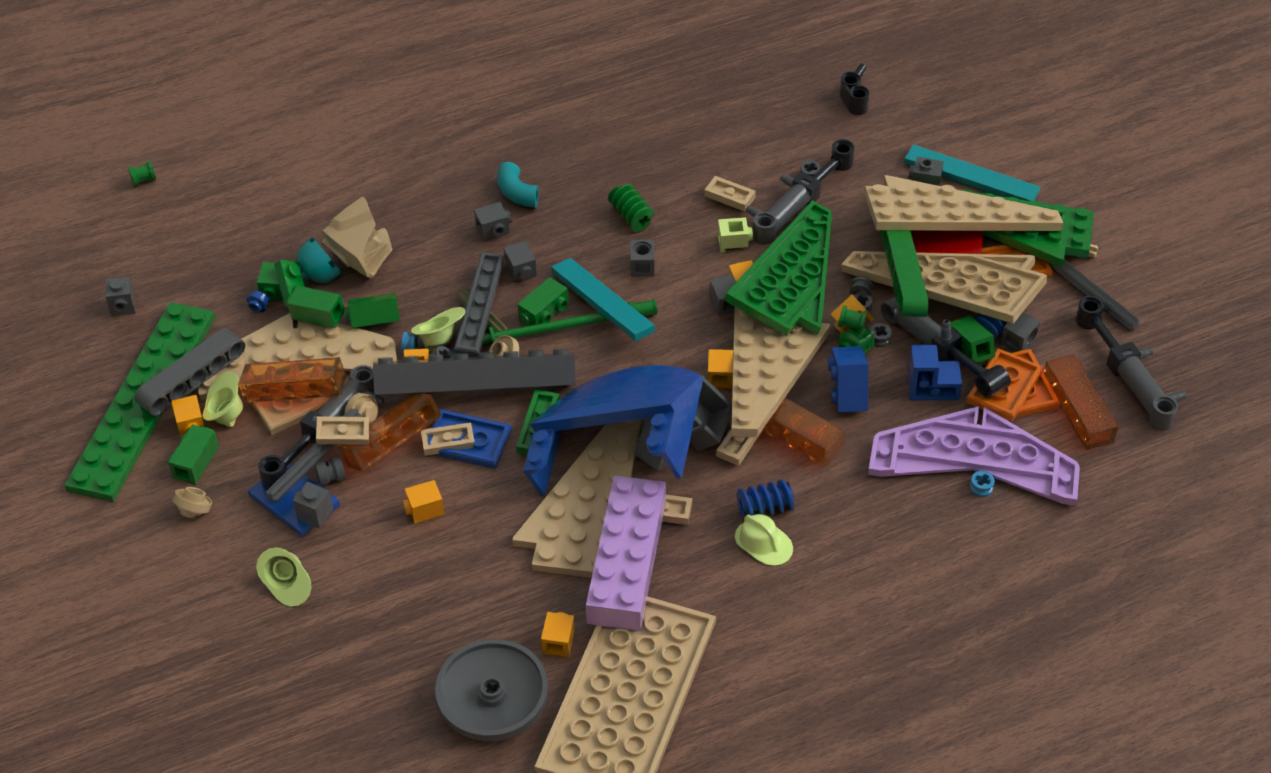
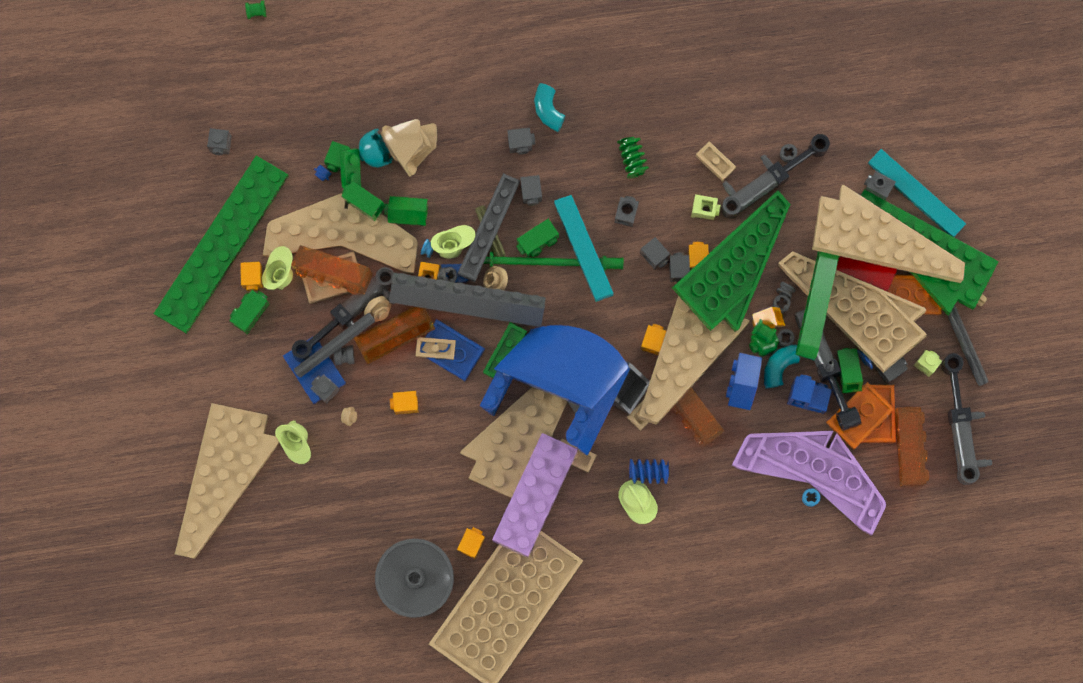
camera: 15 degrees right, 30 degrees up
dark grey beam [134,328,246,416] -> none
tan plate [172,487,212,518] -> none
tan plate [316,417,369,445] -> none
black beam [840,63,869,115] -> none
none -> tan wing [175,403,280,559]
none -> tan plate [341,407,357,426]
none -> dark grey brick [640,237,670,270]
none -> teal cylinder [764,344,800,389]
none -> yellowish green brick [914,350,942,377]

